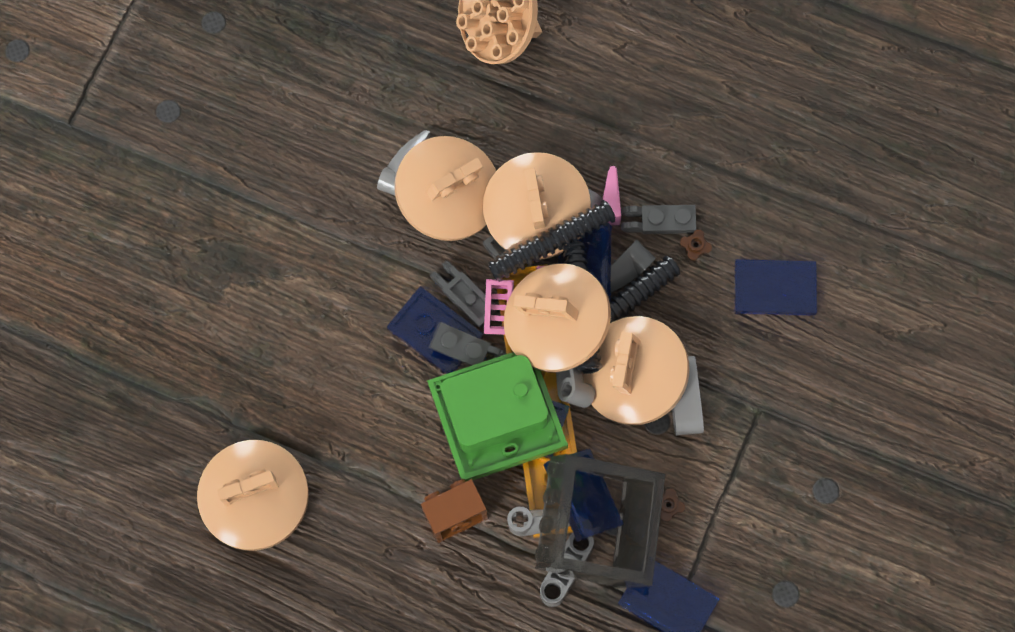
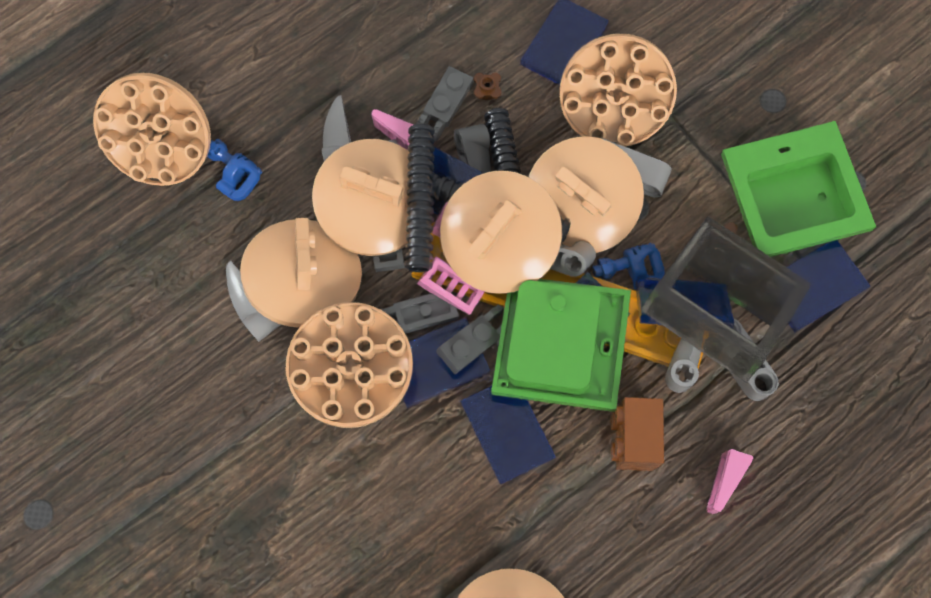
camera: 65 degrees left, 0 degrees up
none -> blue piece [207,139,262,201]
none -> light nougat bracket [286,302,413,428]
none -> light grey piece [322,95,351,161]
none -> clear blue tile [460,386,556,485]
none -> light nougat bracket [560,34,677,147]
none -> blue piece [592,243,665,292]
none -> bright pink slope [707,449,753,514]
none -> bright green piece [721,121,876,260]

